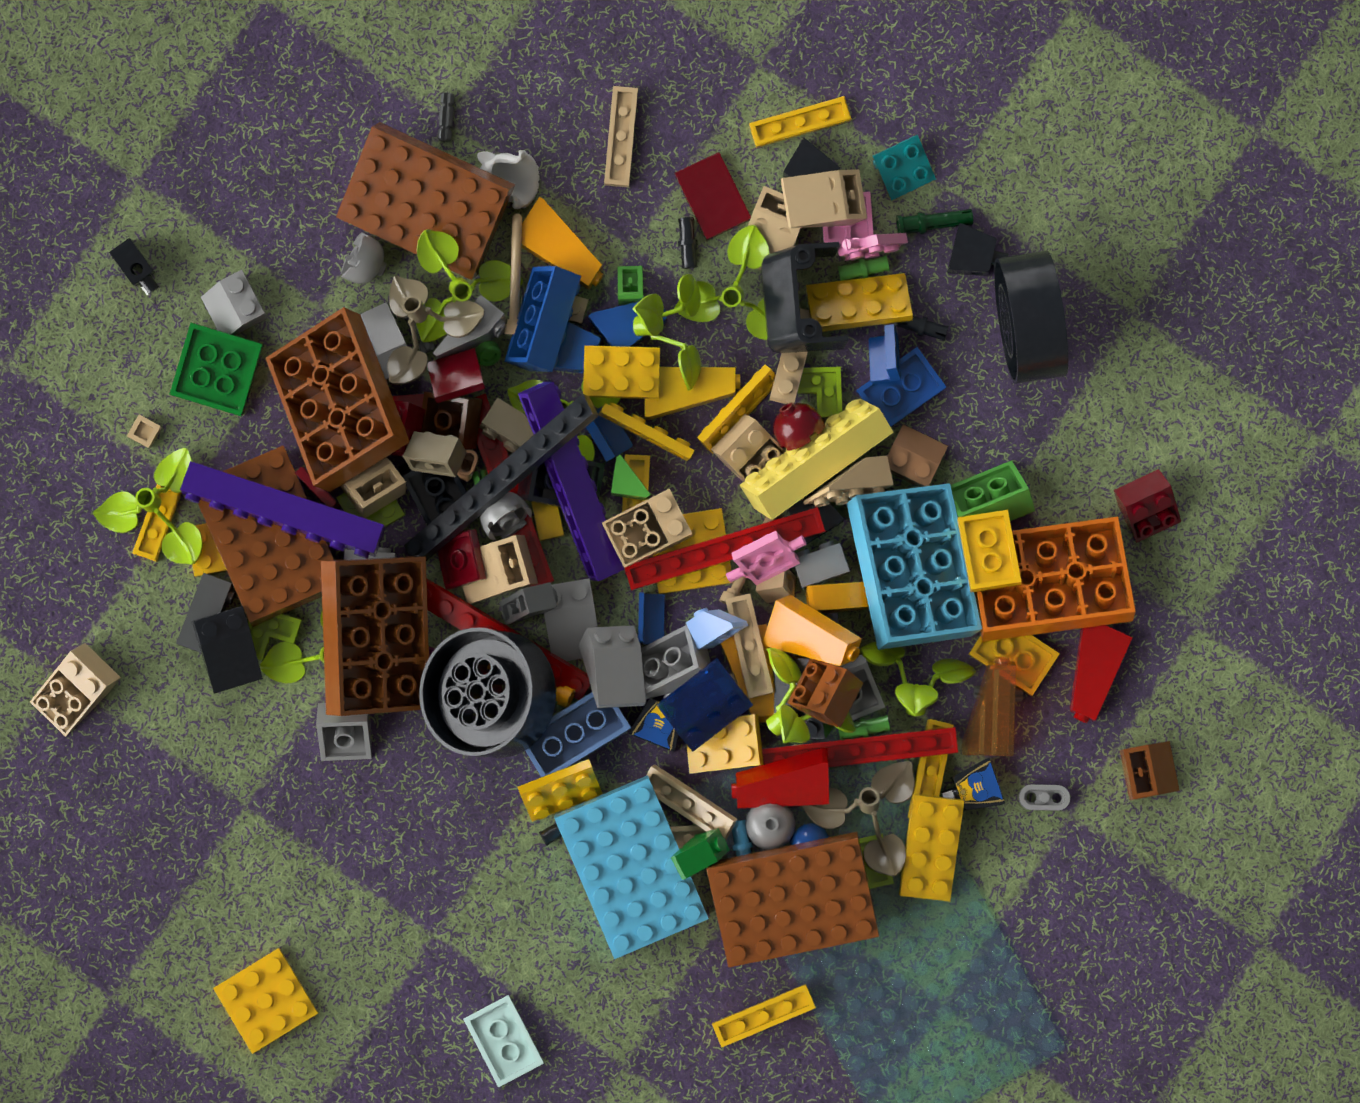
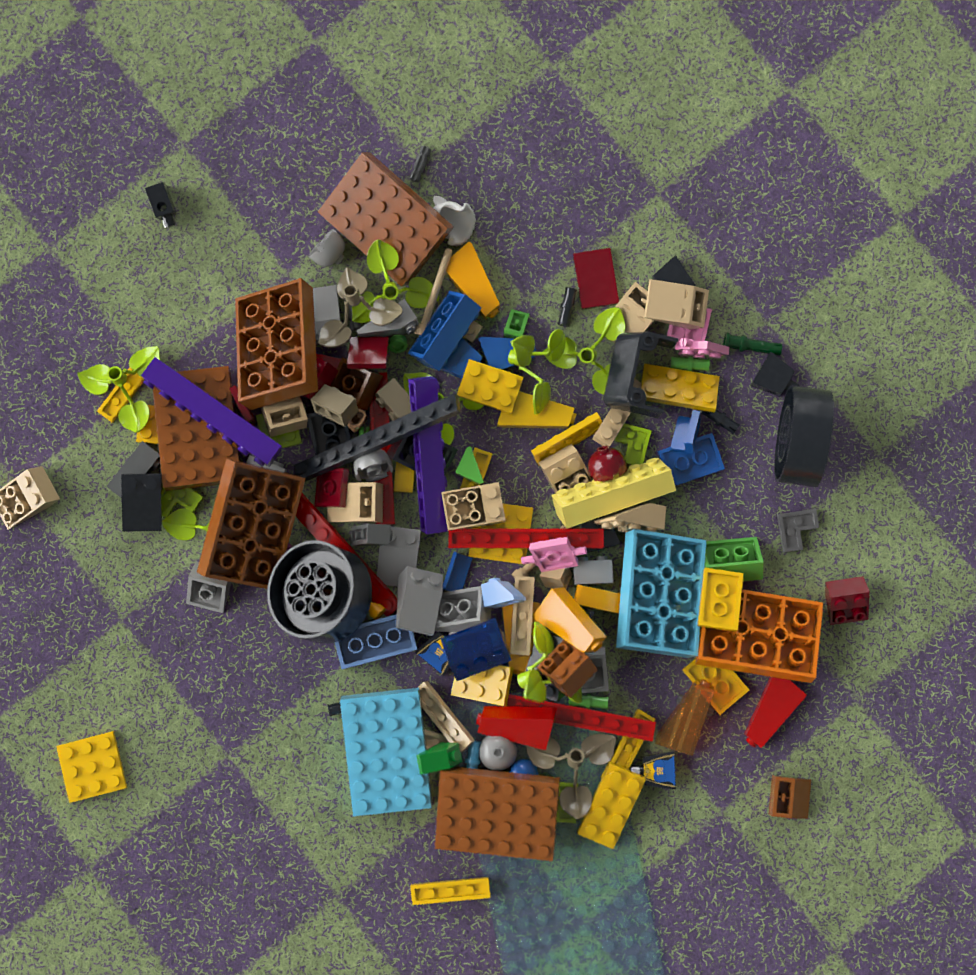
camera: 20 degrees right, 0 degrees up
tan plate [127,415,162,449] -> none
green plate [169,322,264,416] -> none
light grey slope [201,270,268,335] -> none
light aqua plate [463,995,544,1087] -> none
yellow plate [517,759,603,822] -> none
blue panel [586,404,633,462] -> none
yellow plate [598,402,694,461] -> none
tan plate [604,86,638,188] -> none
yellow tile [749,96,851,148] -> none
lime plant [860,642,976,716] -> none
teal hinge [873,135,936,201] -> none
medium nougat slope [887,424,948,487] -> none
light grey plate [1018,784,1070,811] -> none
none -> flat silver plate [777,509,819,553]

